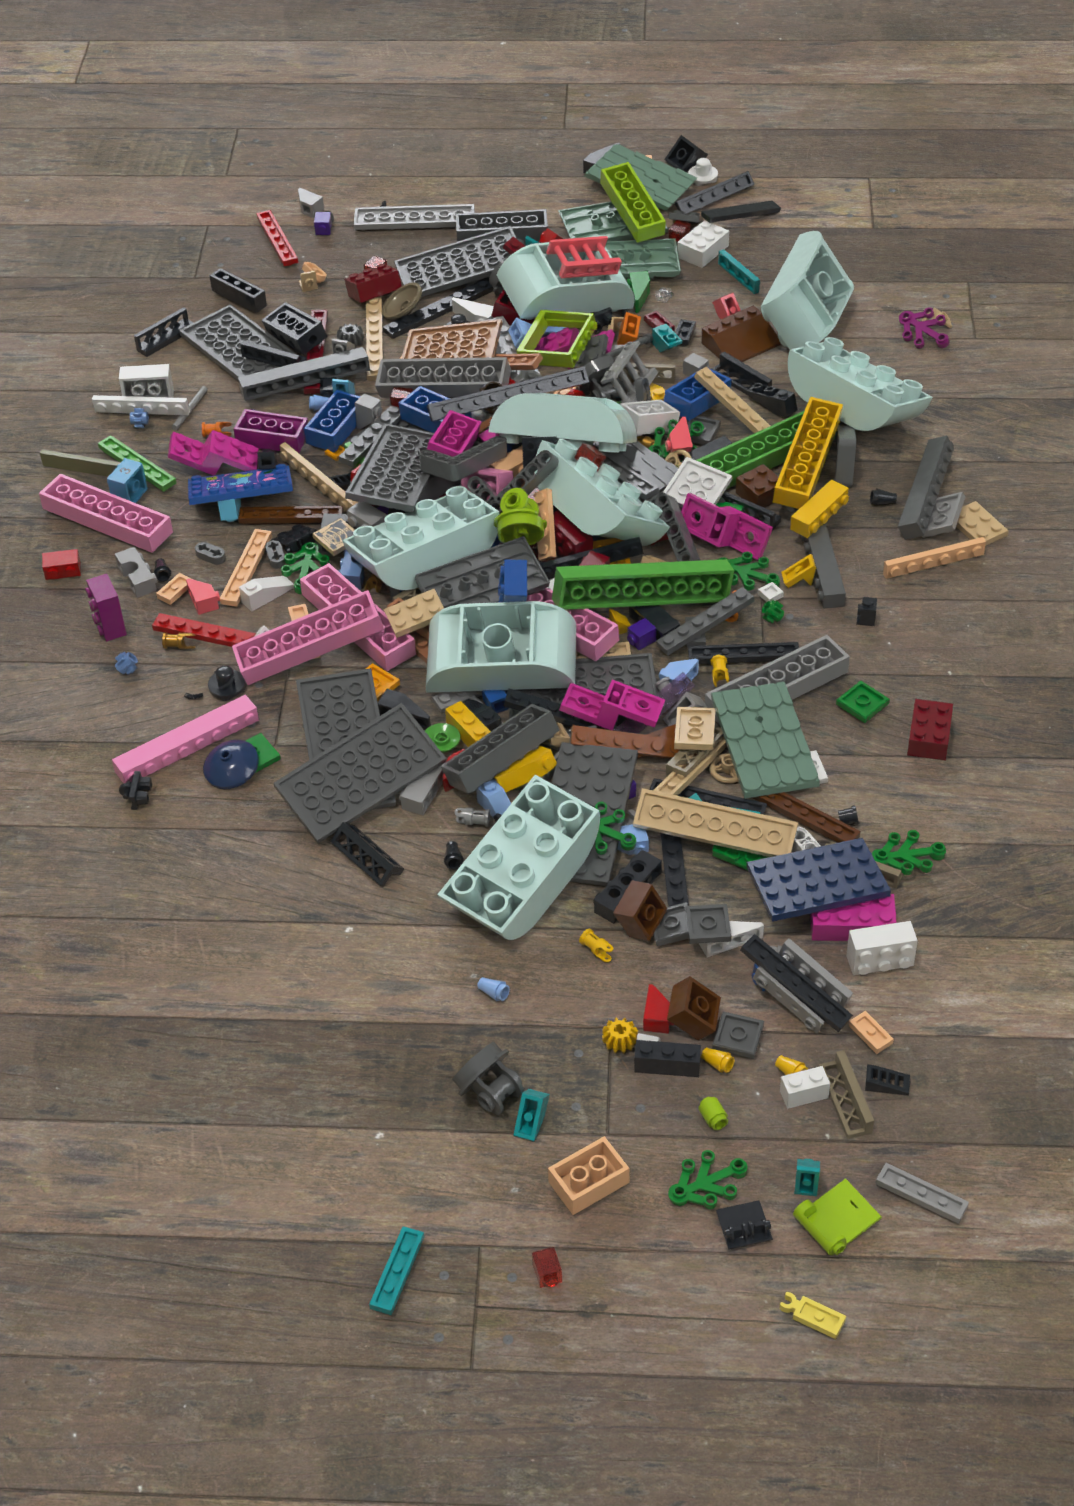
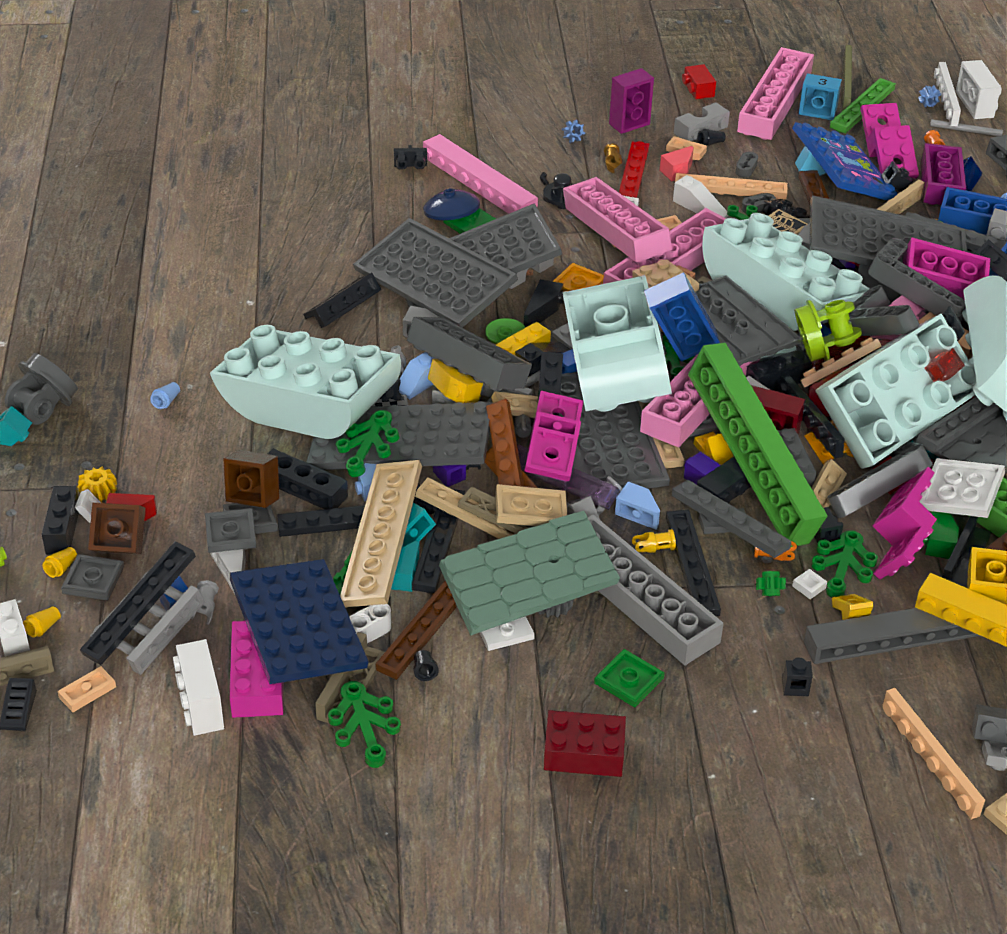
camera: 80 degrees right, 5 degrees down
yellow piece [579,928,614,962] -> none

